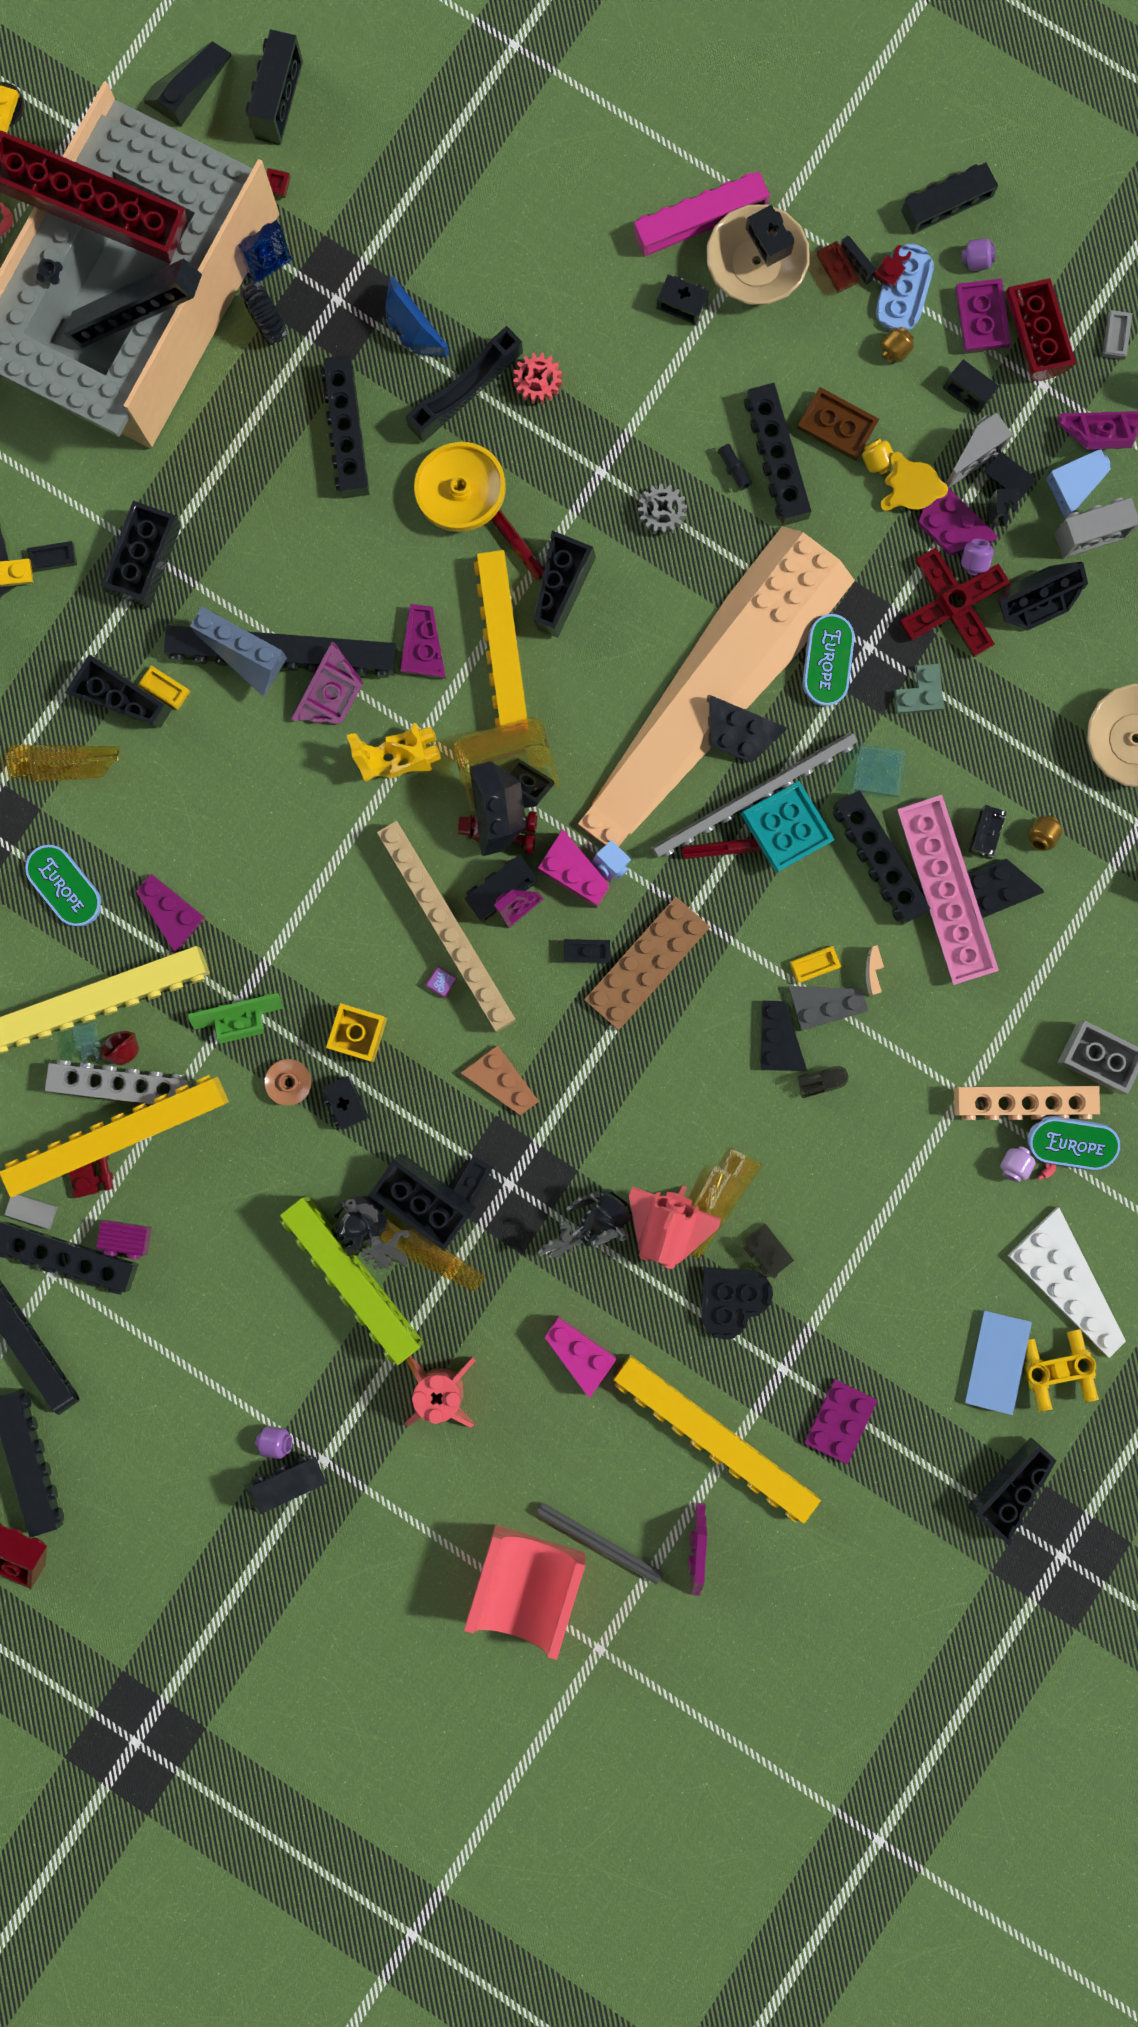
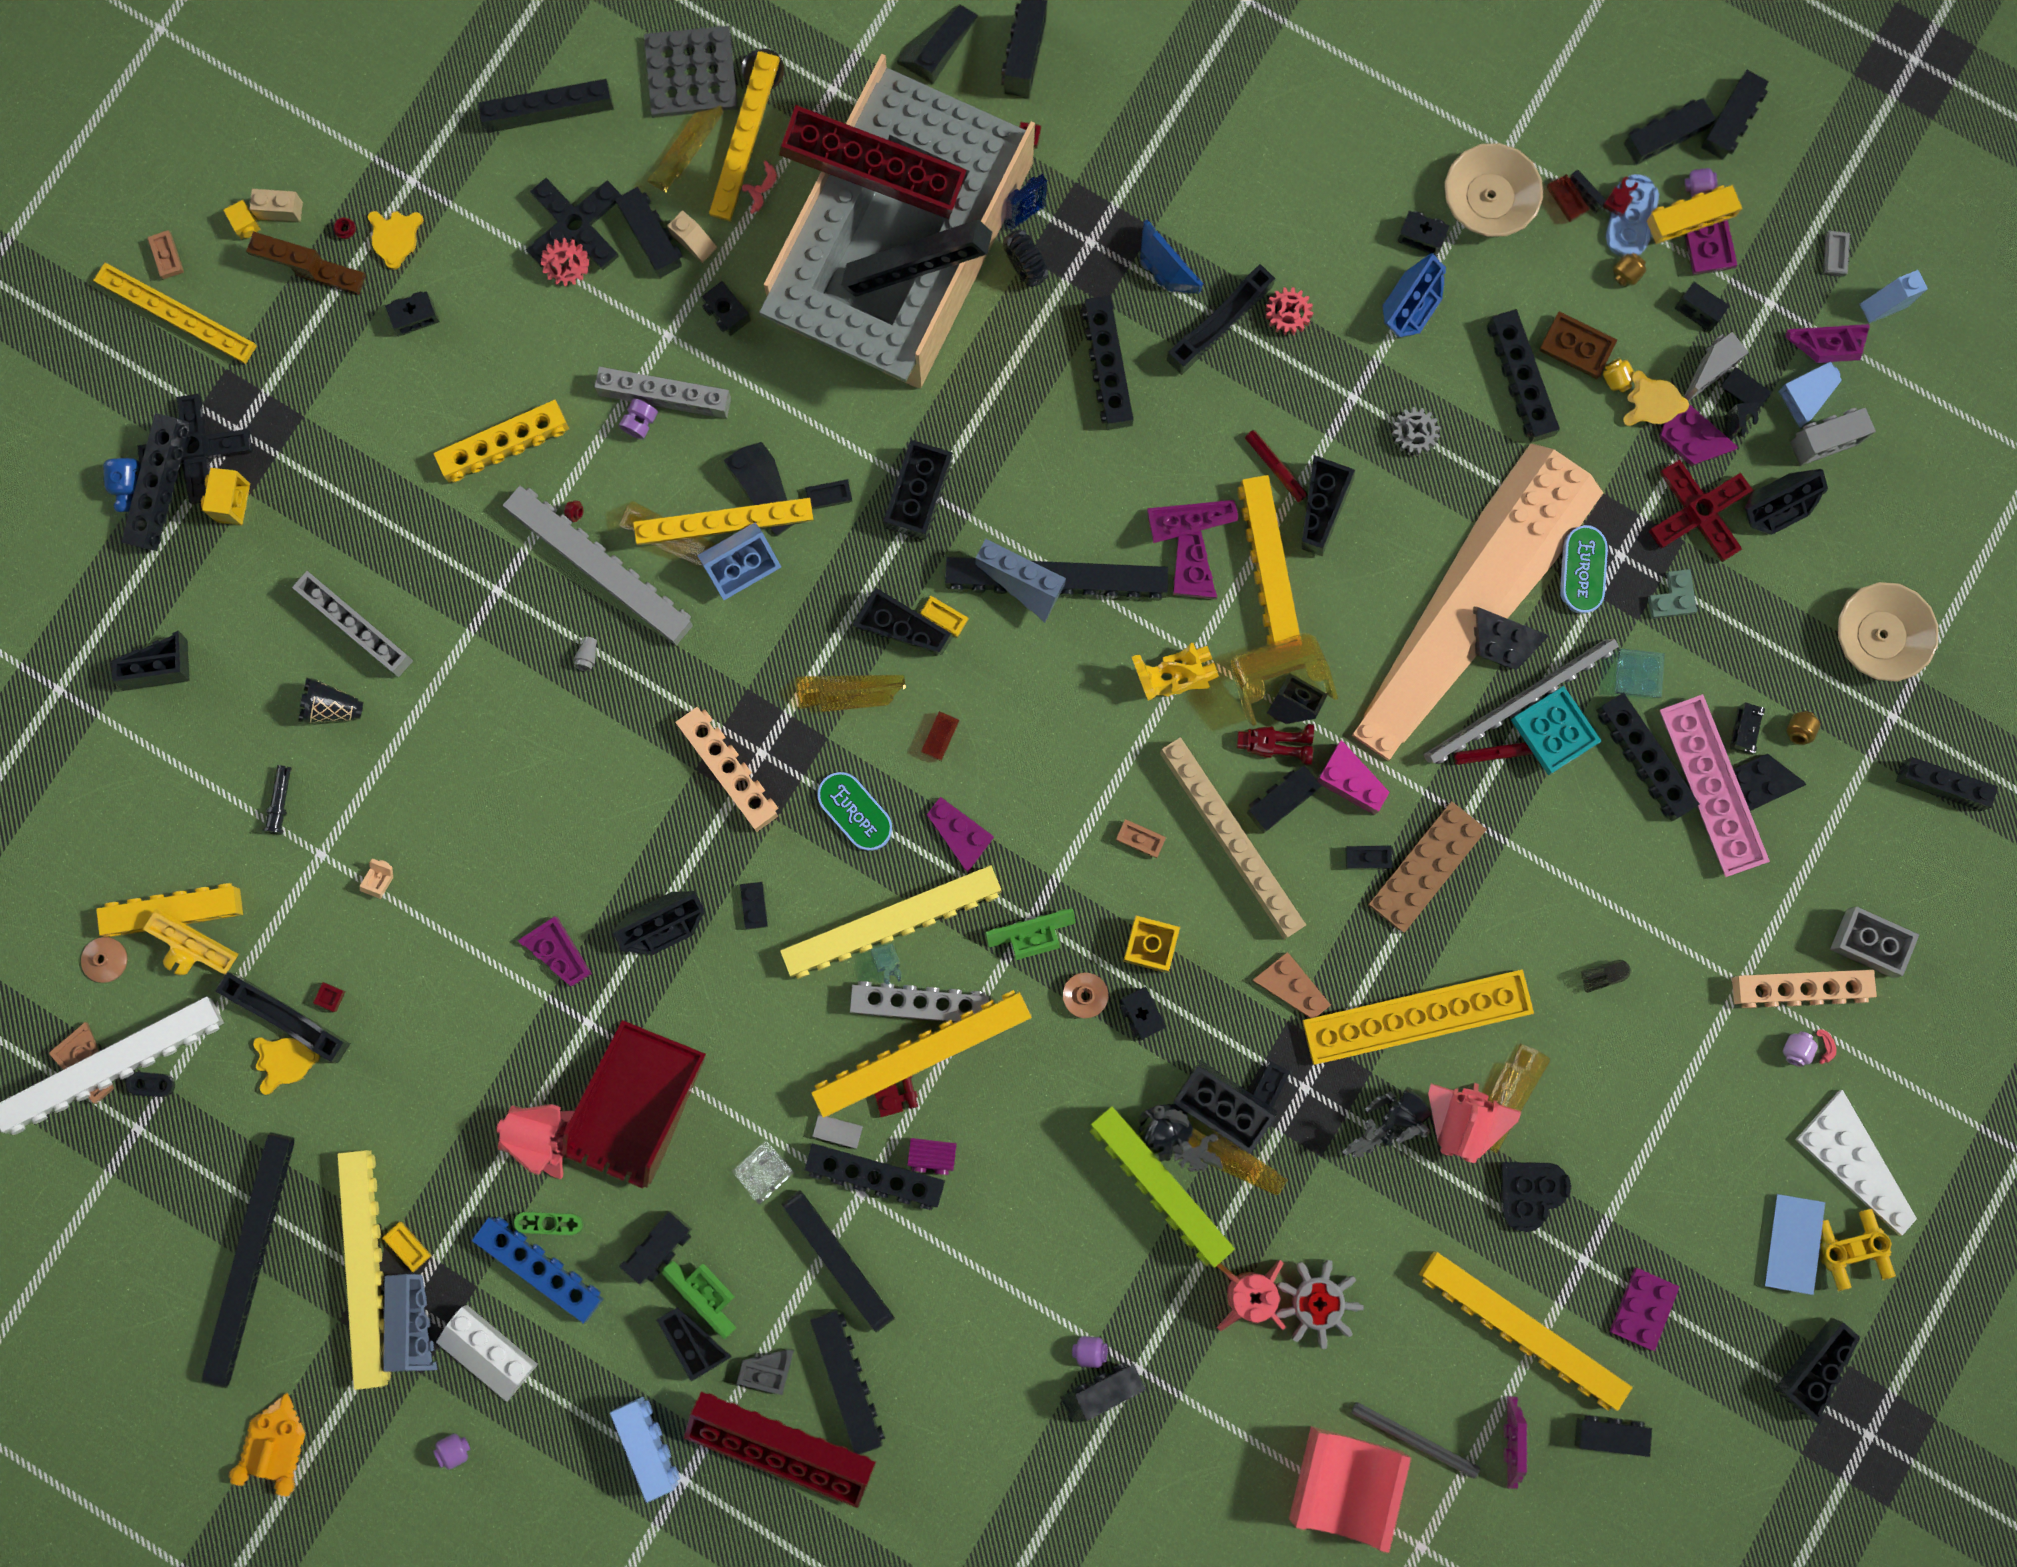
camera: 10 degrees left, 5 degrees down
black plate [36,259,63,285] -> none
dark red helmet [100,1031,139,1065] -> none
magenta wing [292,642,363,724] -> none
yellow dish [414,442,506,532] -> none
tile [426,966,457,998] -> none
black wedge [469,761,526,856] -> none
magenta wing [494,890,544,928] -> none
dark pink wedge [545,1316,616,1398] -> none
light blue brick [591,840,631,882] -> none
dark pink brick [634,171,770,257] -> none
black pin [718,444,752,491] -> none
clear smoke bracket [743,1223,794,1279] -> none
black brick [745,204,794,267] -> none
black wing [760,1001,807,1071] -> none
dark grey wing [788,986,868,1031] -> none
yellow tile [789,946,841,984] -> none
light nougat slope [866,945,884,997] -> none
medium lavender head [961,539,994,575] -> none
dark red brick [1005,278,1076,381] -> none
green tile [1028,1116,1120,1170] -> none
none -> clear red plate [921,711,960,762]
none -> nougat plate [1116,819,1166,859]
none -> magenta wing [1147,500,1238,543]
none -> light grey gear [1275,1259,1364,1349]
none -> yellow plate [1302,969,1534,1065]
none -> blue wedge [1383,254,1446,337]
none -> black brick [1574,1414,1652,1457]
none -> yellow brick [1646,185,1742,244]
none -> black brick [1701,69,1770,160]

